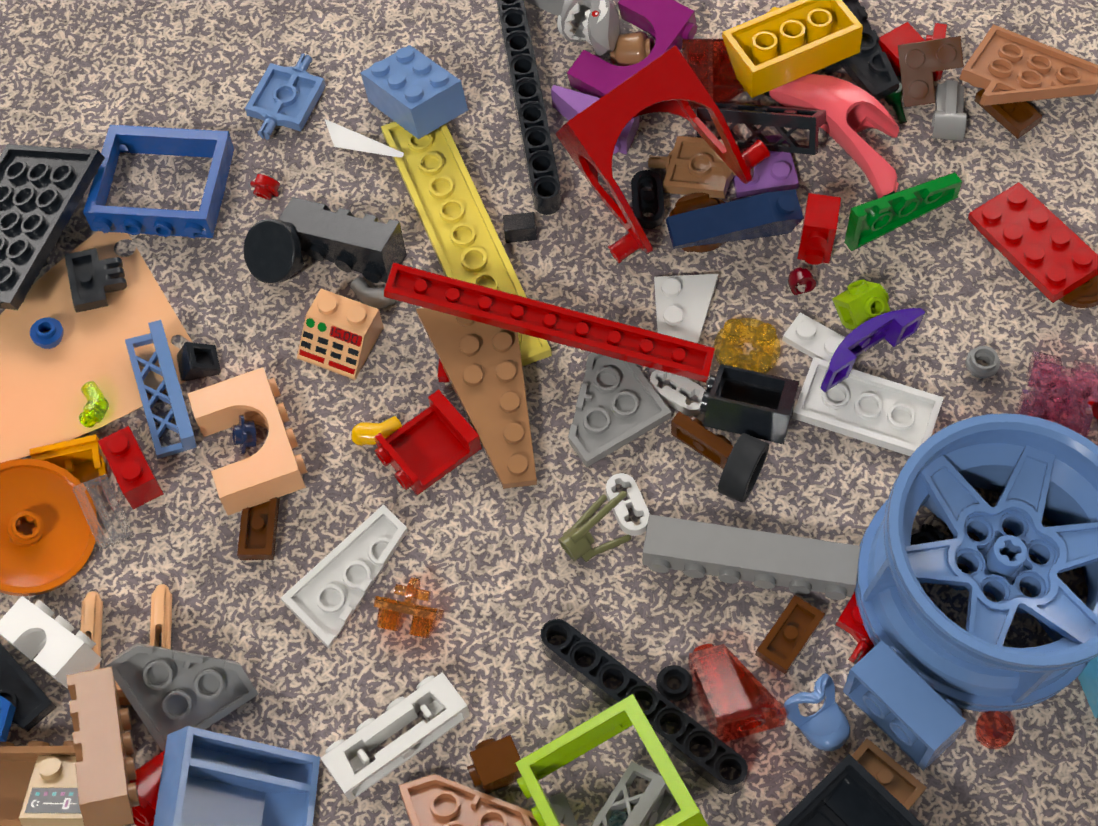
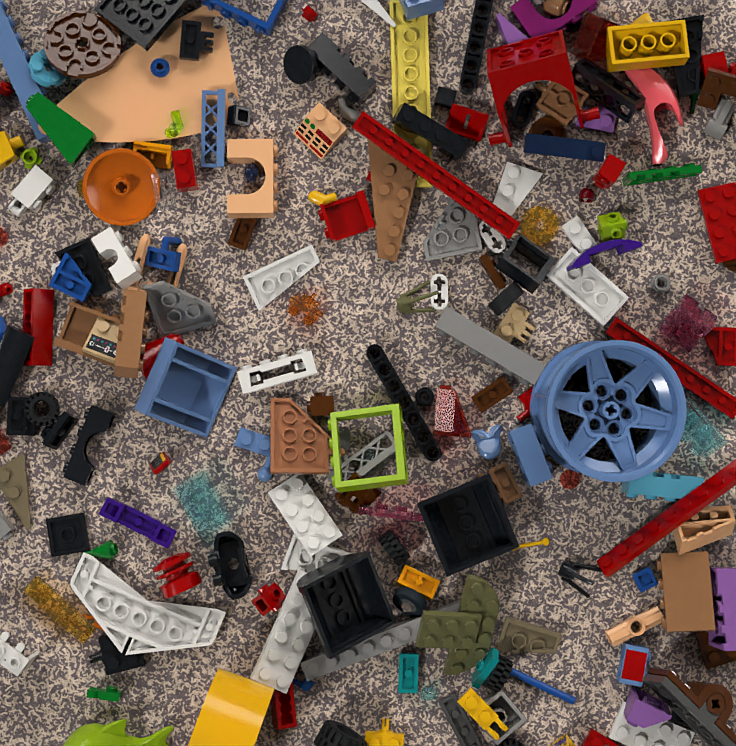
camera: 15 degrees right, 25 degrees up
none -> blue plate [145,236,182,272]
none -> black arch [391,102,470,161]
none -> red piece [445,103,489,142]
none -> tan hinge [493,302,536,344]

